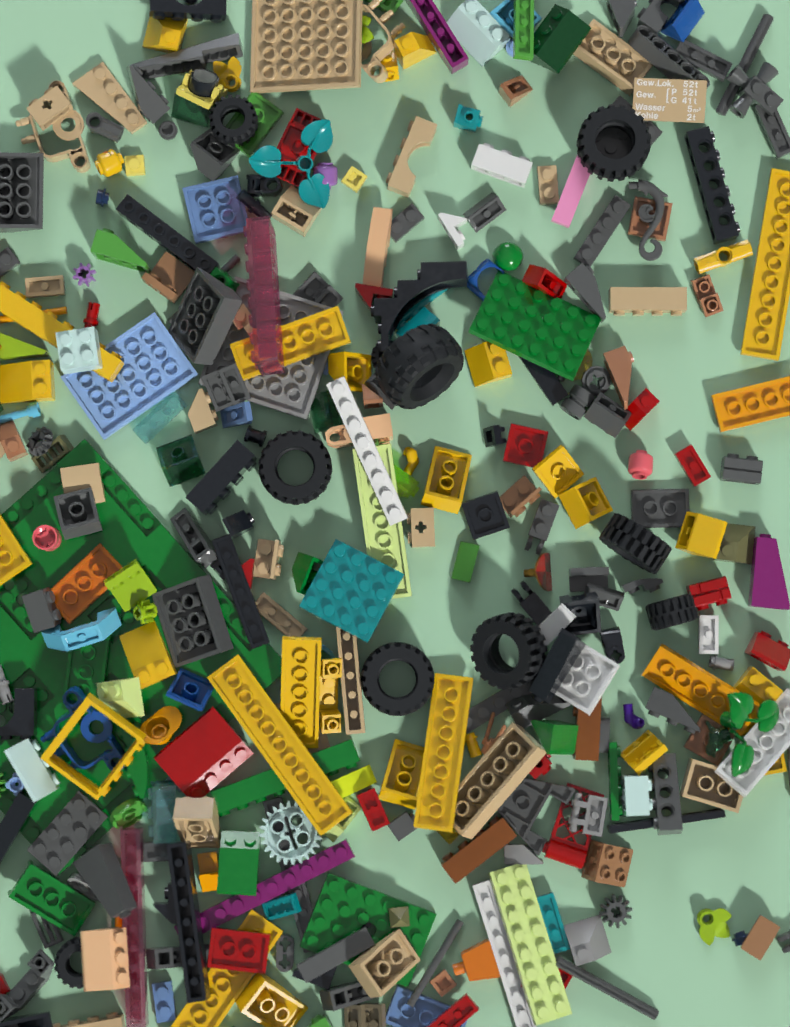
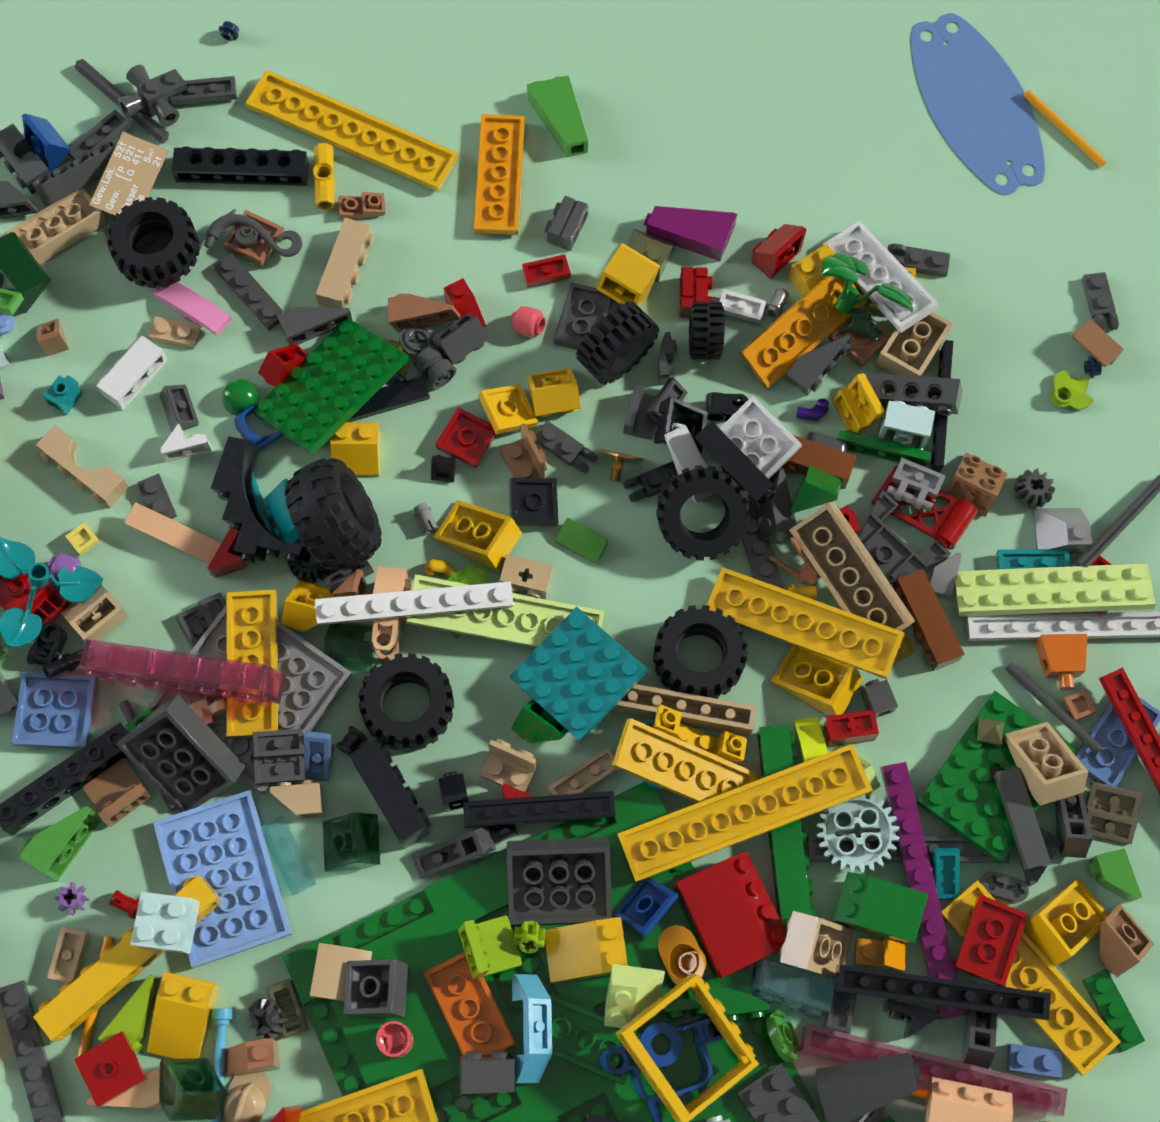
camera: 75 degrees left, 15 degrees down
none -> light grey pin [413,503,438,535]

